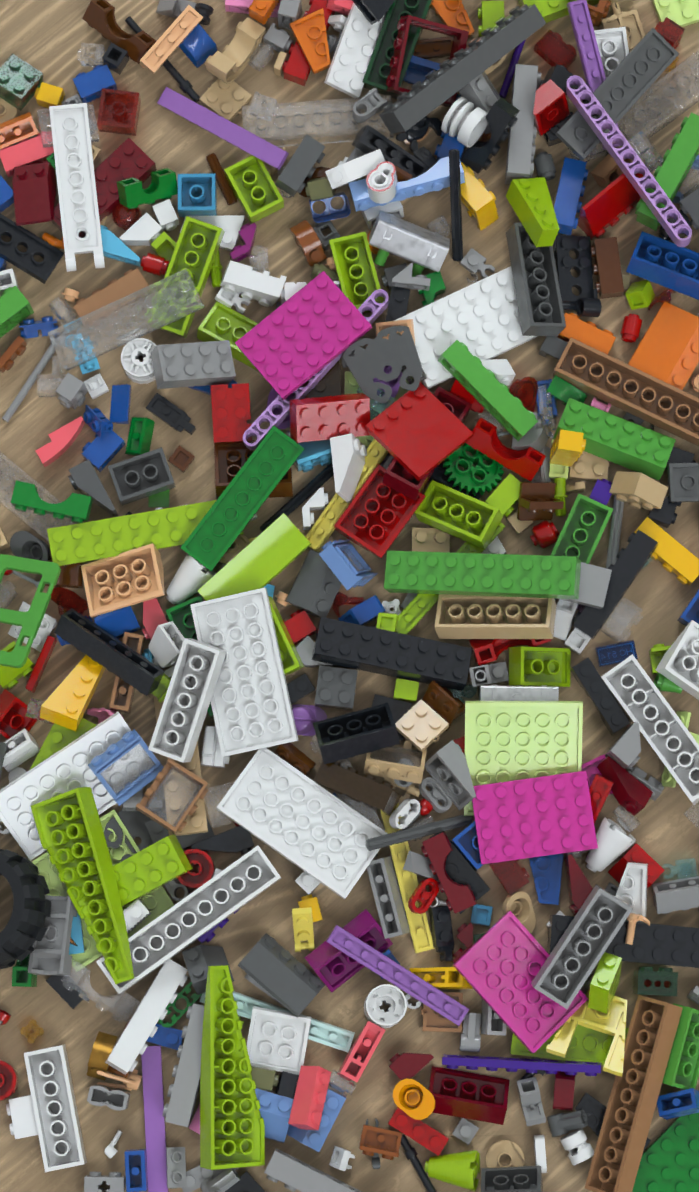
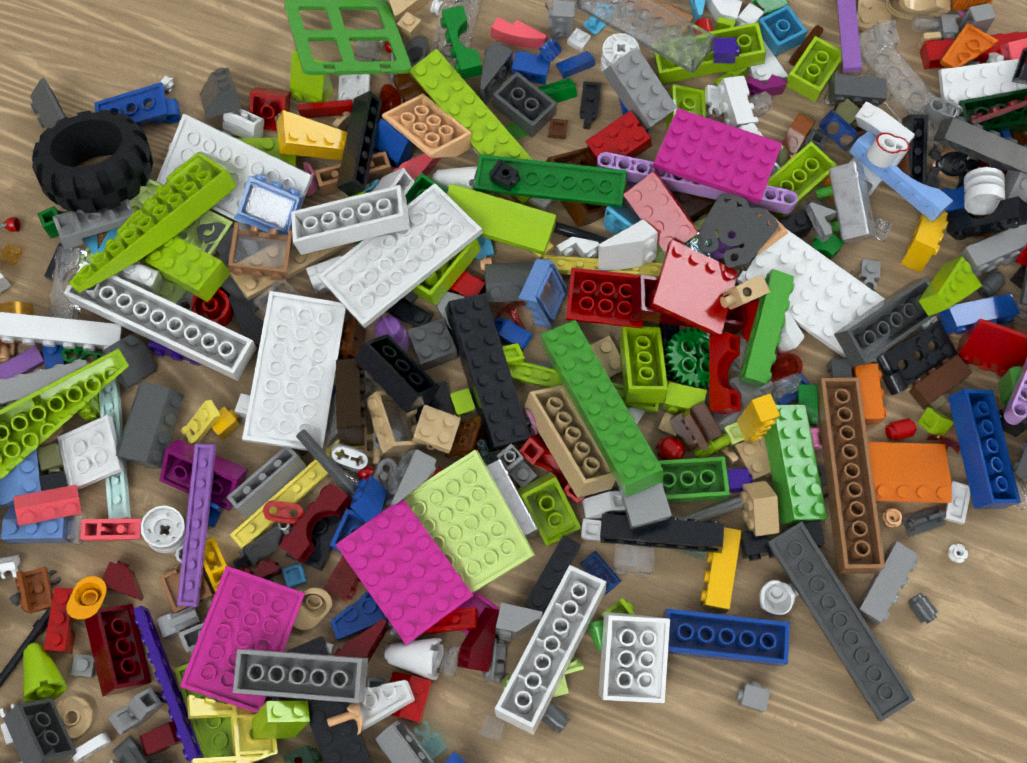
camera: 60 degrees right, 10 degrees down
white plate [382,599,401,615] -> none
light grey slope [403,851,438,881] -> none
black axle [449,149,463,261] -> none
none -> tan tile [332,111,351,130]
none -> blue brick [350,475,388,523]
none -> black brick [489,159,520,192]
none -> bright pink piece [523,408,537,436]
none -> dark purple brick [713,37,740,63]
none -> tan torso [720,275,770,309]

